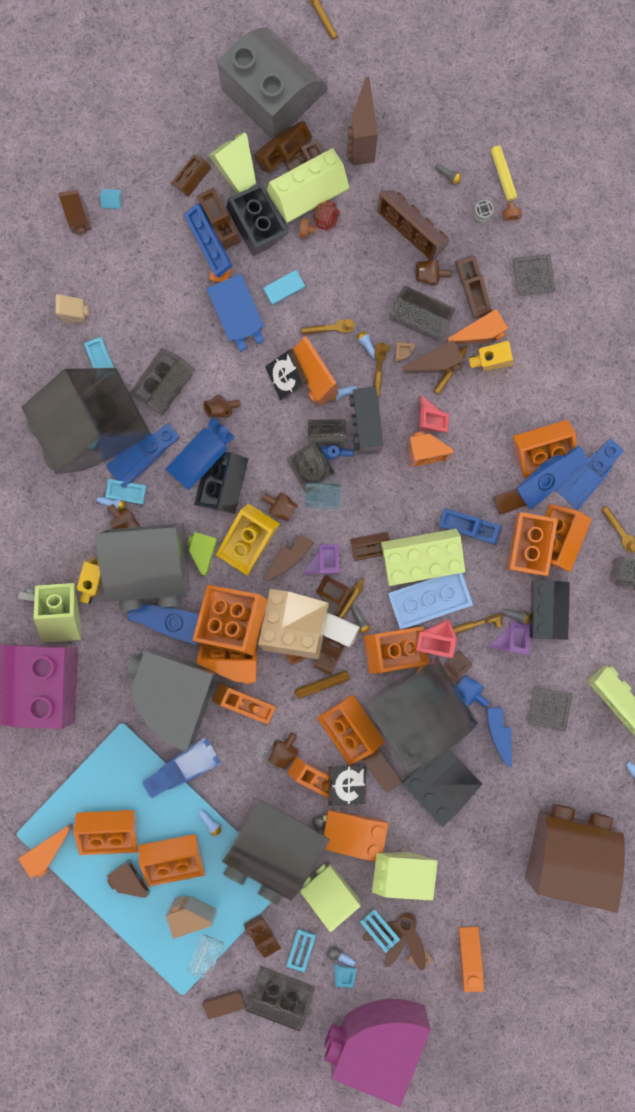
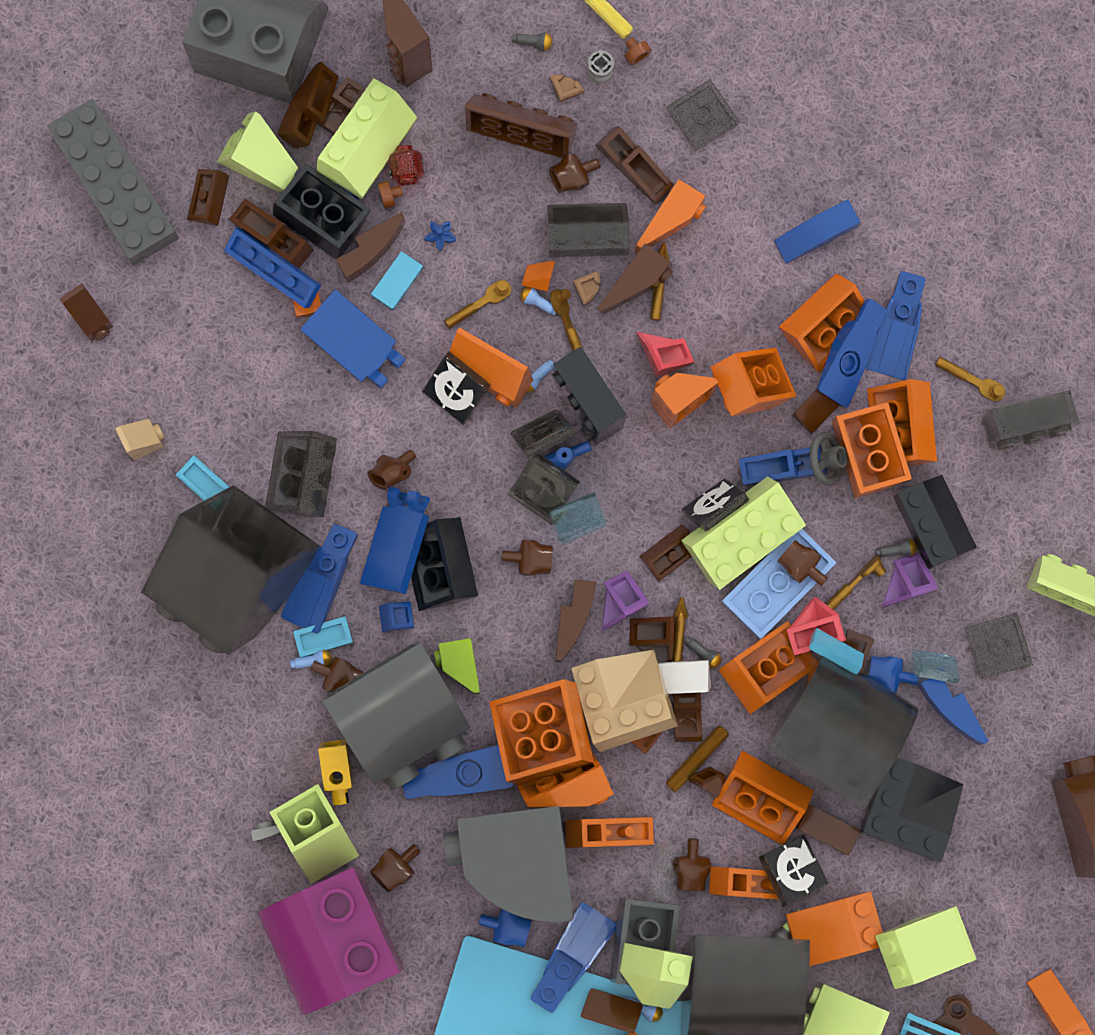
camera: 35 degrees left, 5 degrees down
medium azure slope [100,189,121,209] -> none
yellow slope [216,503,280,576] -> none
yellow torso [469,341,514,371] -> none
none -> dark grey brick [47,98,179,266]
none -> reddish brown slope [336,212,405,283]
none -> reddish brown piece [370,844,420,893]
none -> blue slope [379,601,414,632]
none -> blue plant [424,221,456,251]
none -> blue piece [478,909,532,947]
none -> orange slope [522,261,555,292]
none -> medium nougat tile [550,75,584,102]
none -> reddish brown slope [580,988,643,1034]
none -> dark grey brick [610,898,680,985]
none -> yellowish green slope [619,943,693,1009]
none -> tile [682,478,749,531]
none -> reddish brown slope [688,767,726,798]
none -> orange brick [710,347,797,417]
none -> blue slope [774,199,861,264]
none -> reddish brown piece [777,540,828,586]
none -> medium azure tile [809,628,864,675]
none -> dark grey piece [810,432,848,486]
none -> clear light blue piece [912,649,959,684]

